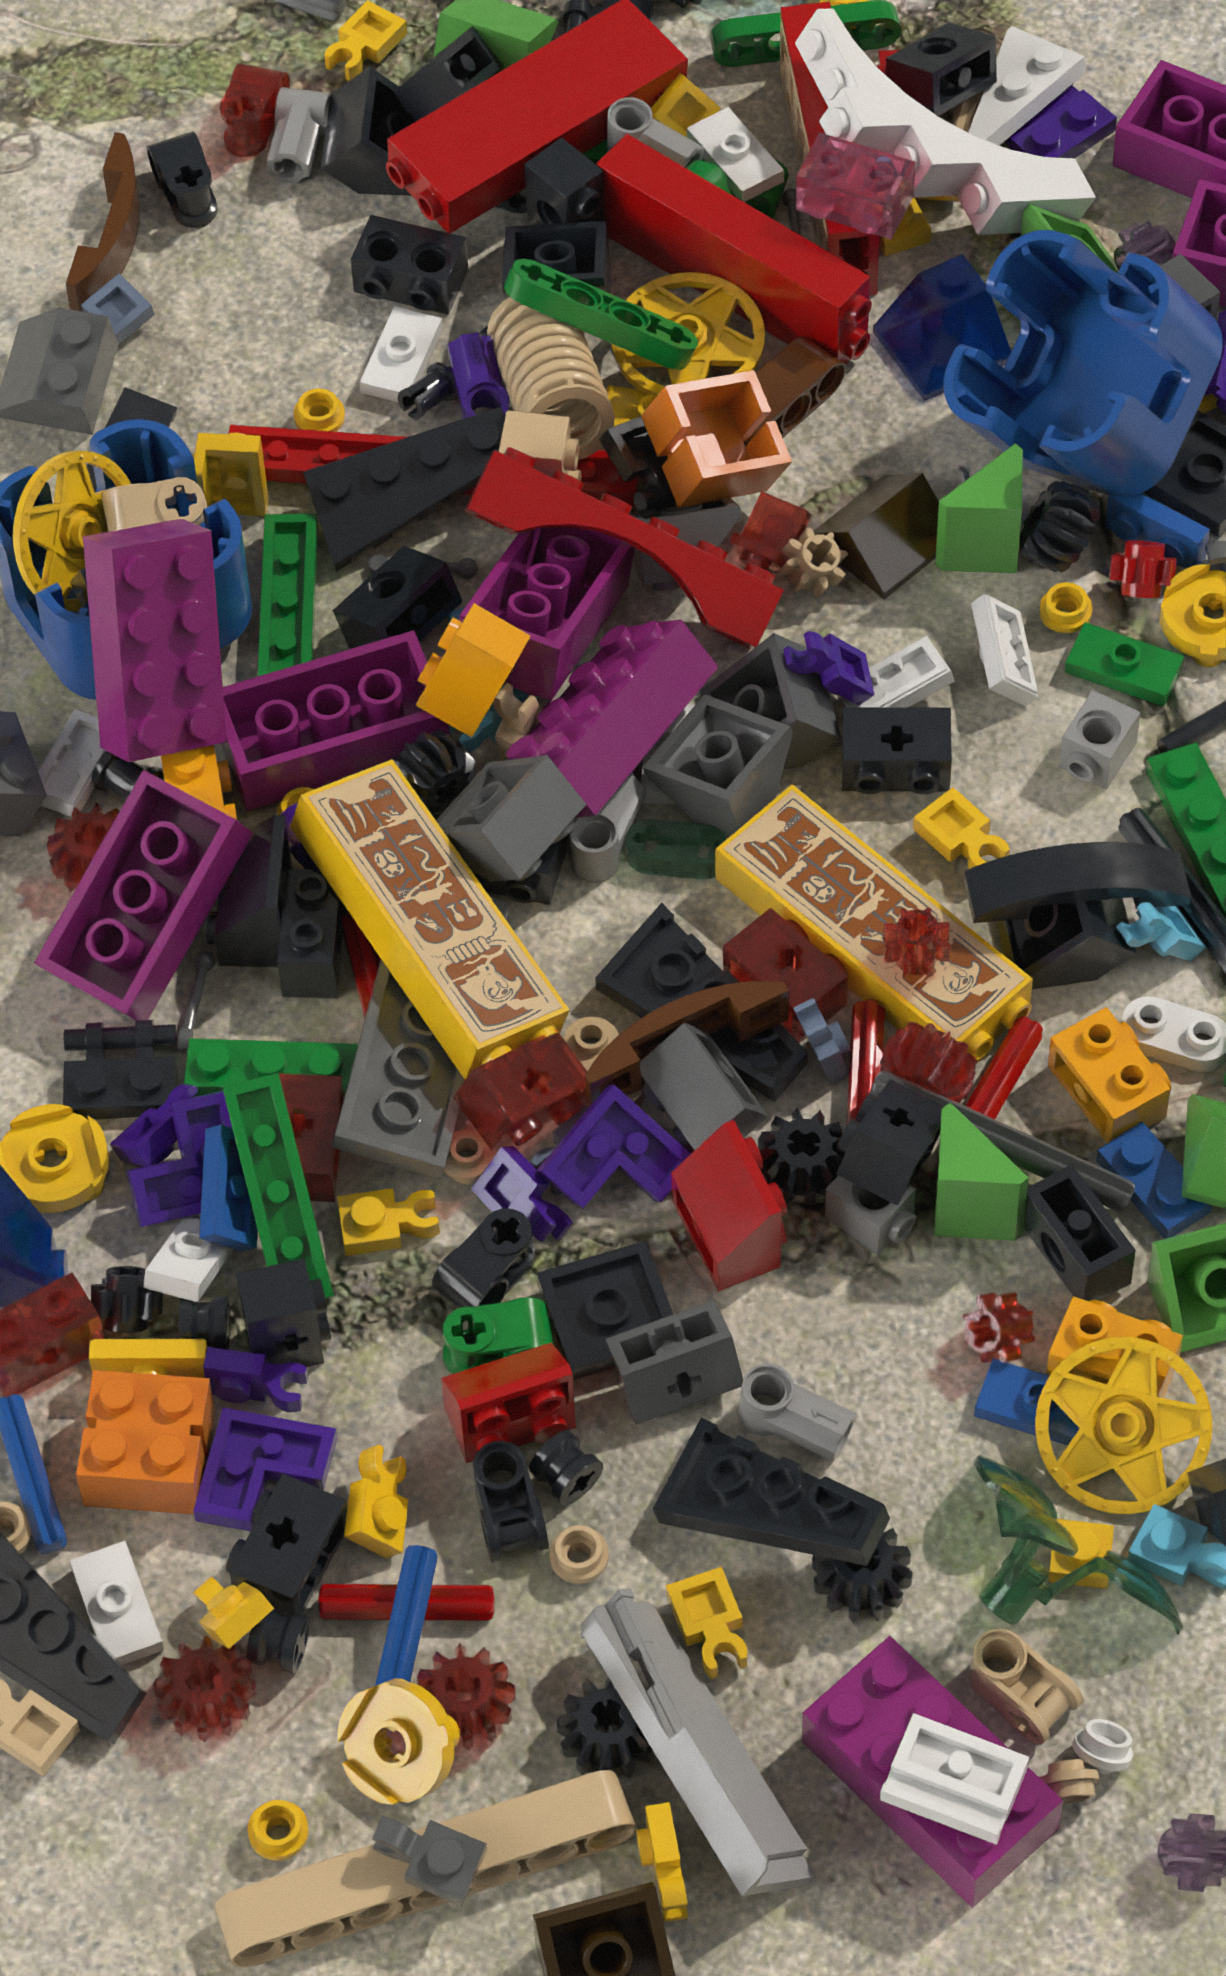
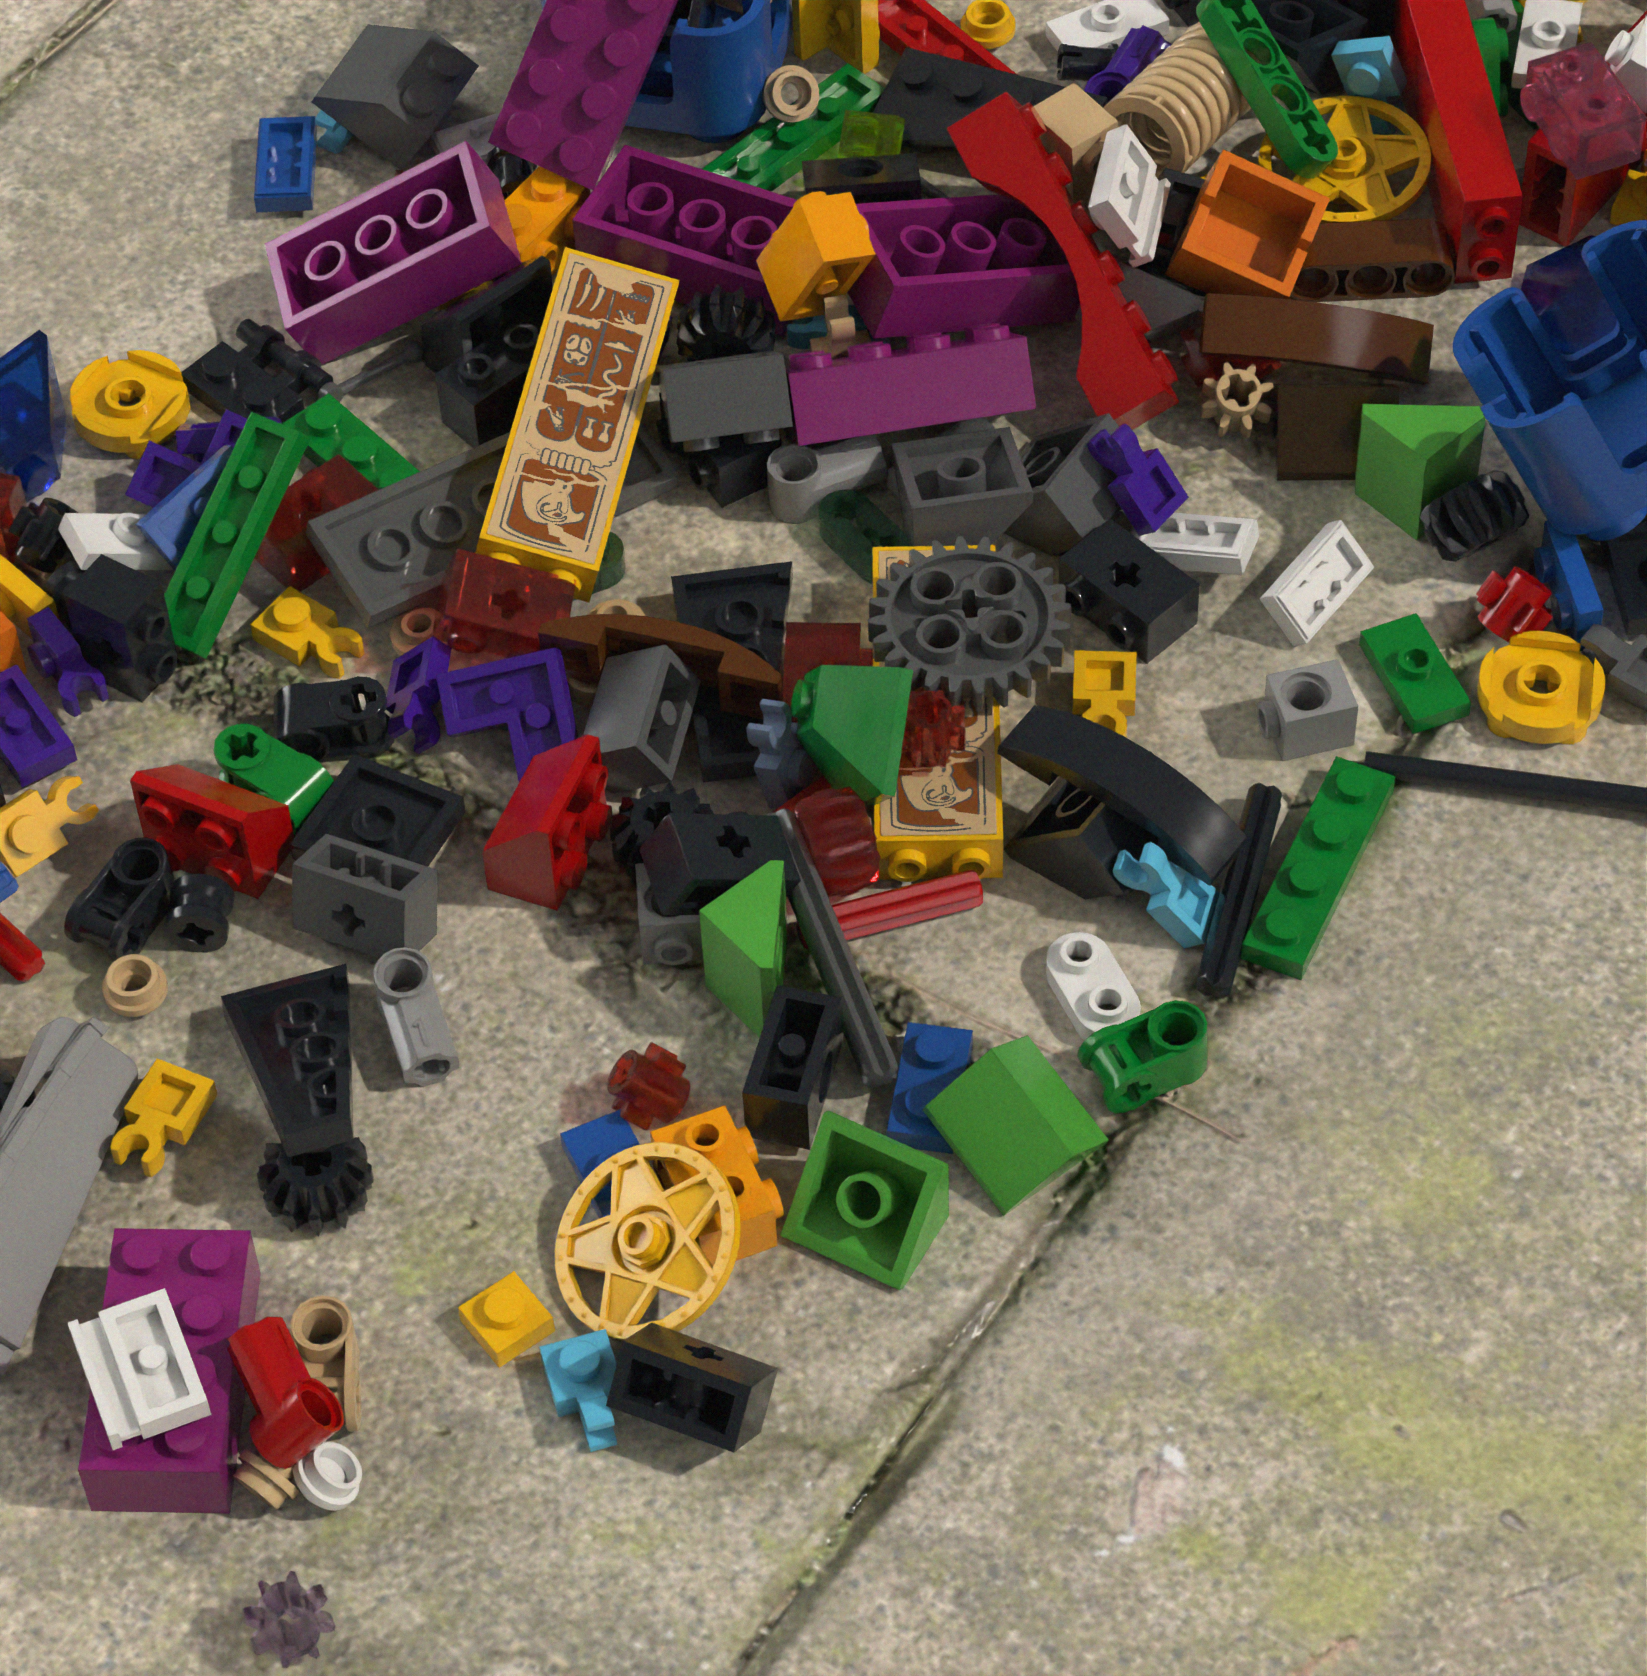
camera: 45 degrees right, 5 degrees down
clear green plant [974,1454,1184,1635] -> none
yellow plate [1039,582,1093,633] -> none
light orange brick [1048,1007,1172,1143] -> none
none -> red piece [227,1317,344,1469]
none -> tan plate [762,65,819,123]
none -> green slope [791,665,913,811]
none -> clear neon green tile [837,110,905,159]
none -> dark grey gear [868,536,1071,712]
none -> white plate [1088,124,1171,268]
none -> reddish brown slope [1199,293,1434,385]
none -> medium azure plate [1331,36,1408,135]

